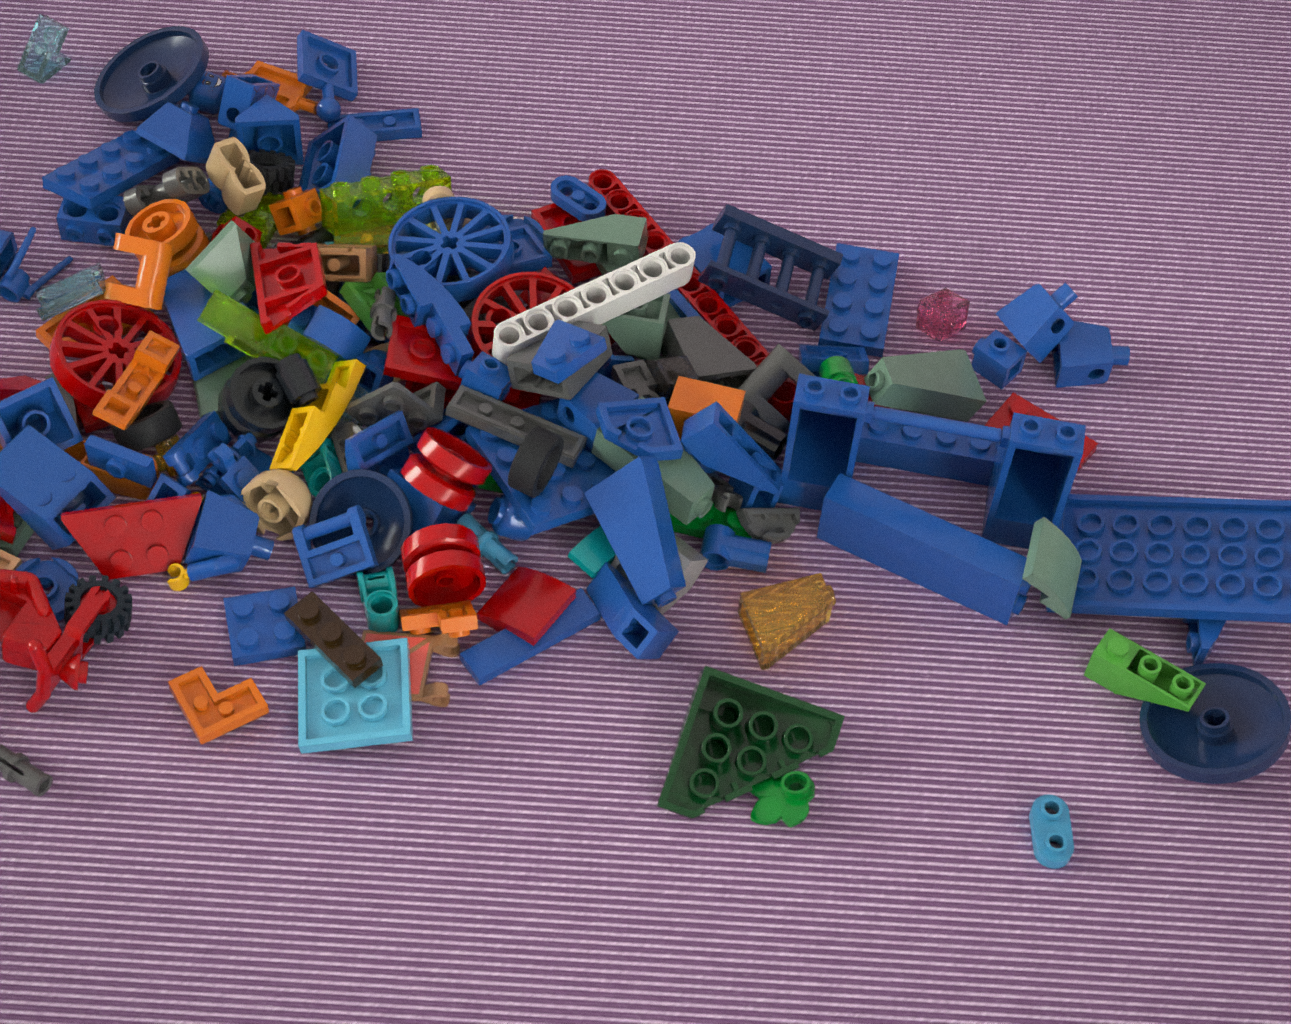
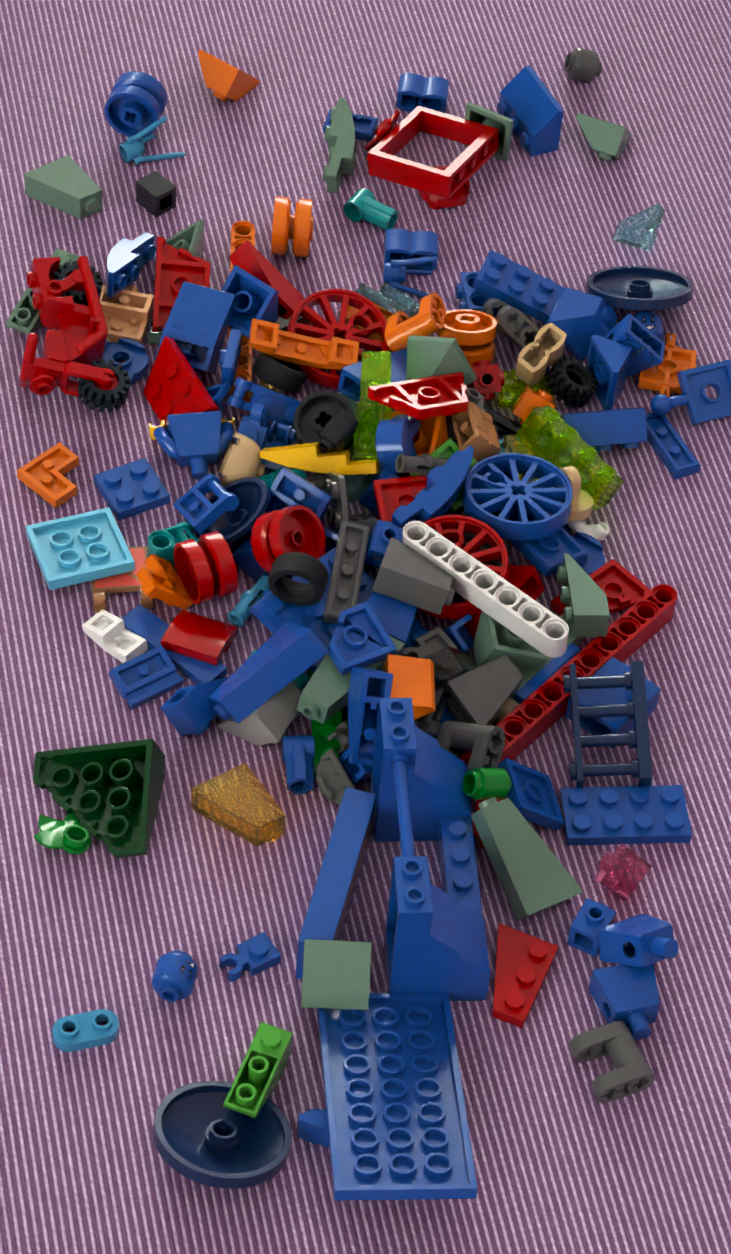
camera: 75 degrees right, 5 degrees down
dark brown plate [284,591,383,688] -> none
blue wing [531,319,607,384] -> none
blue plate [550,175,606,222] -> none
none -> white slope [82,609,148,663]
none -> blue plate [108,645,184,710]
none -> blue head [152,950,198,1002]
none -> blue plate [219,932,281,982]
none -> dark grey connector [569,1021,655,1103]

